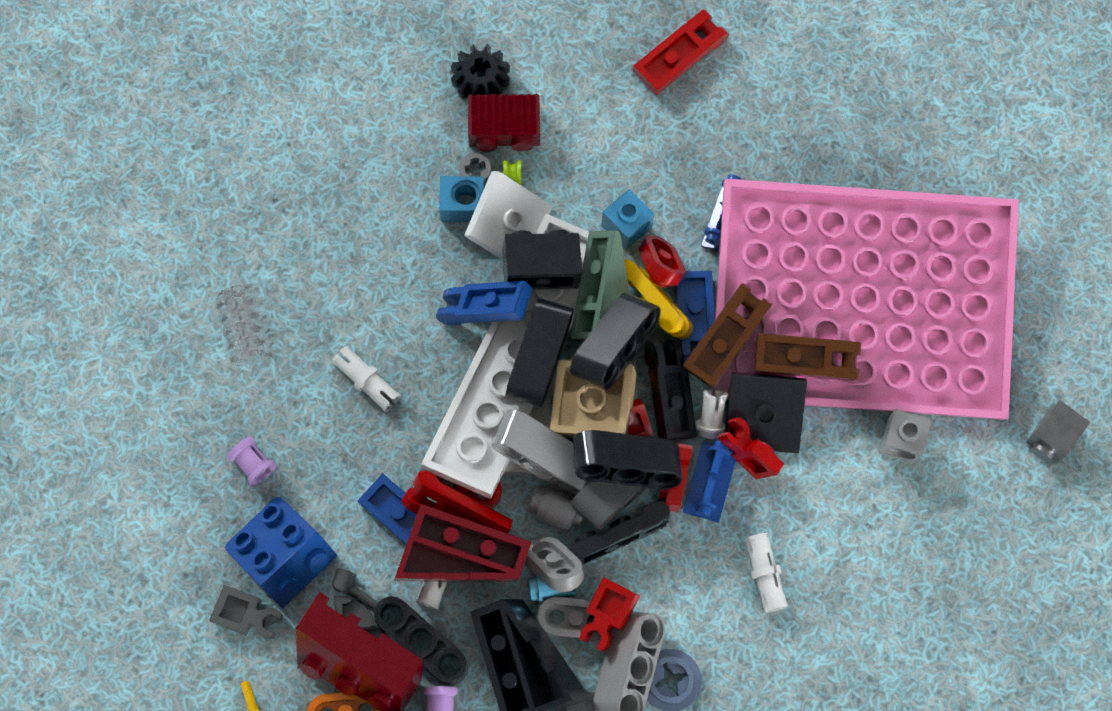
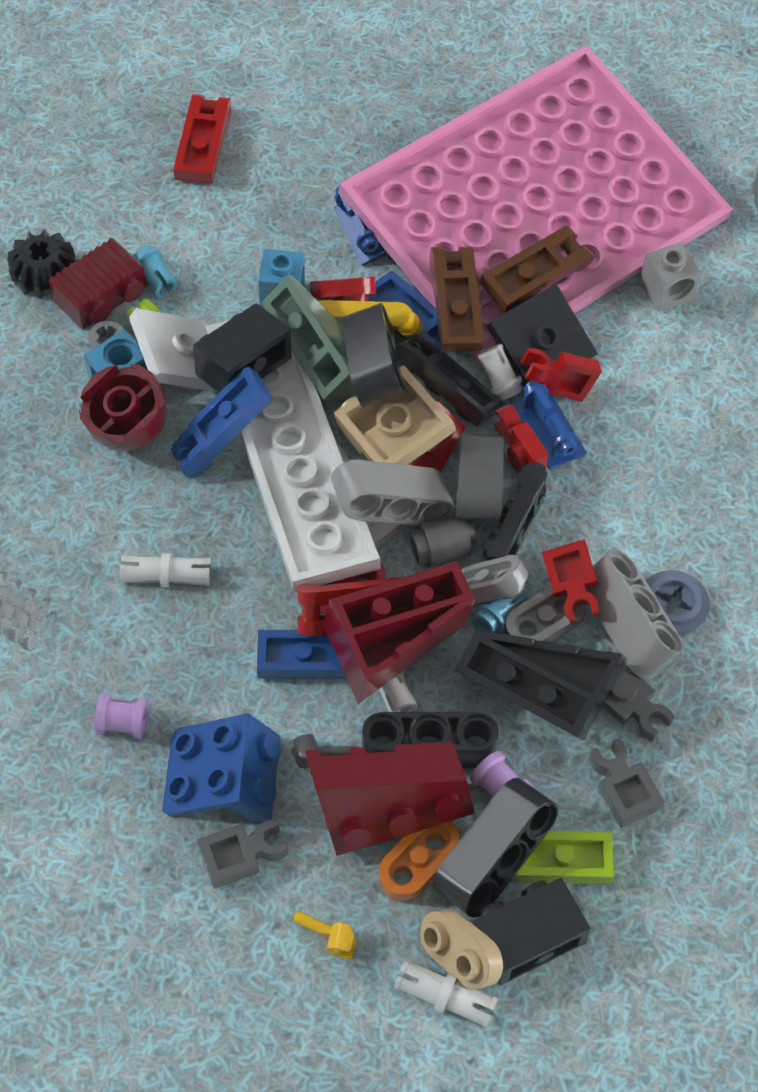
camera: 40 degrees left, 15 degrees down
black beam [505,298,574,408] -> none
black beam [573,430,682,489] -> none
white pin [744,533,788,613] -> none
none -> dark red cylinder [79,364,168,451]
none -> medium azure pin [133,245,178,298]

